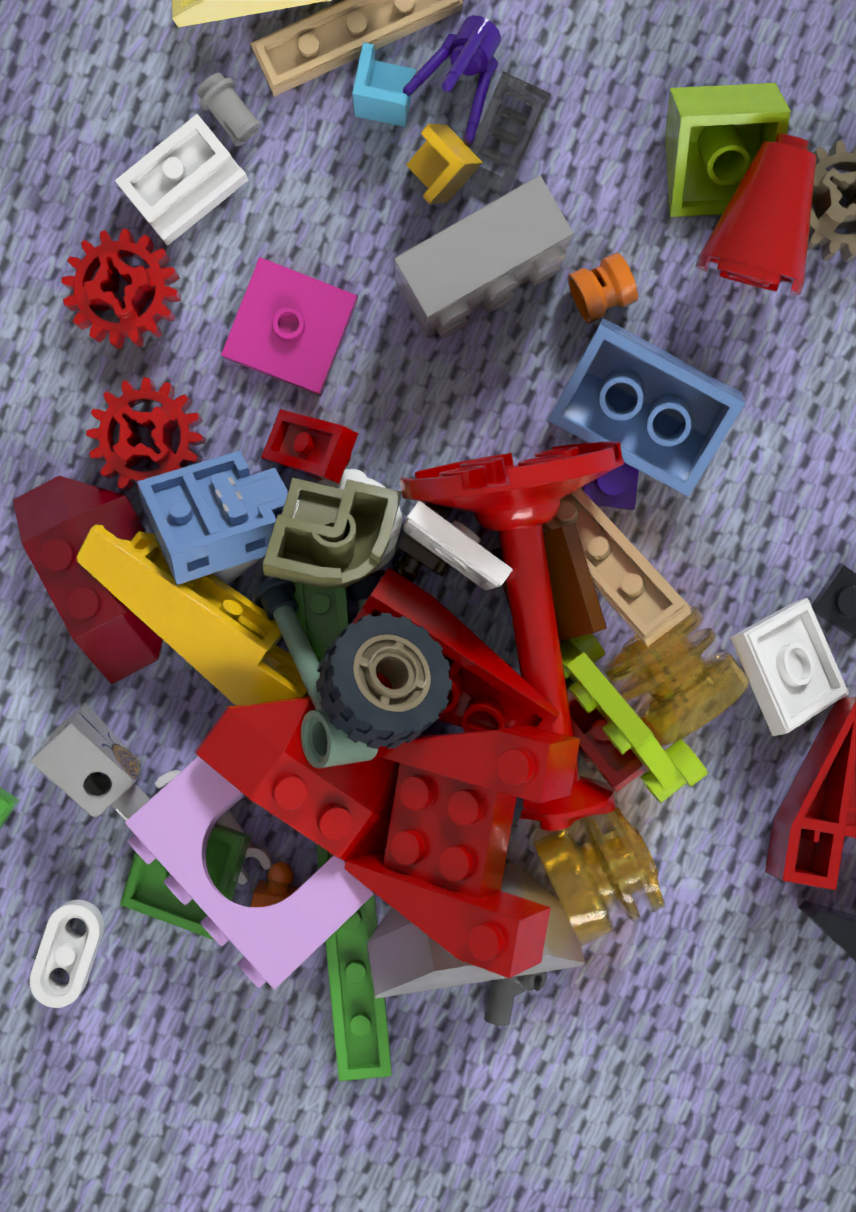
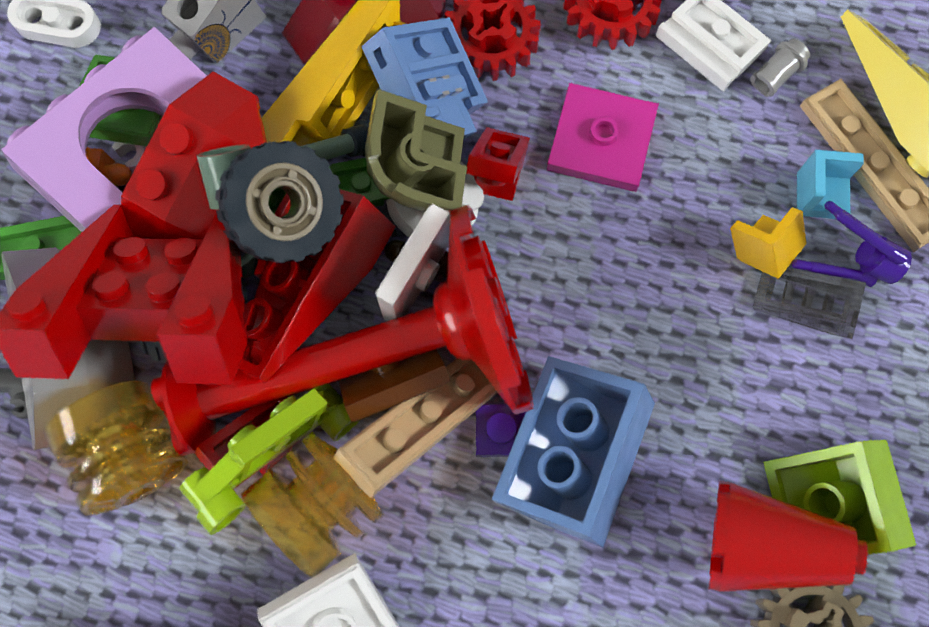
camera: 85 degrees right, 15 degrees down
light grey brick [394,175,574,338] -> none
orange wheel [567,252,638,324] -> none

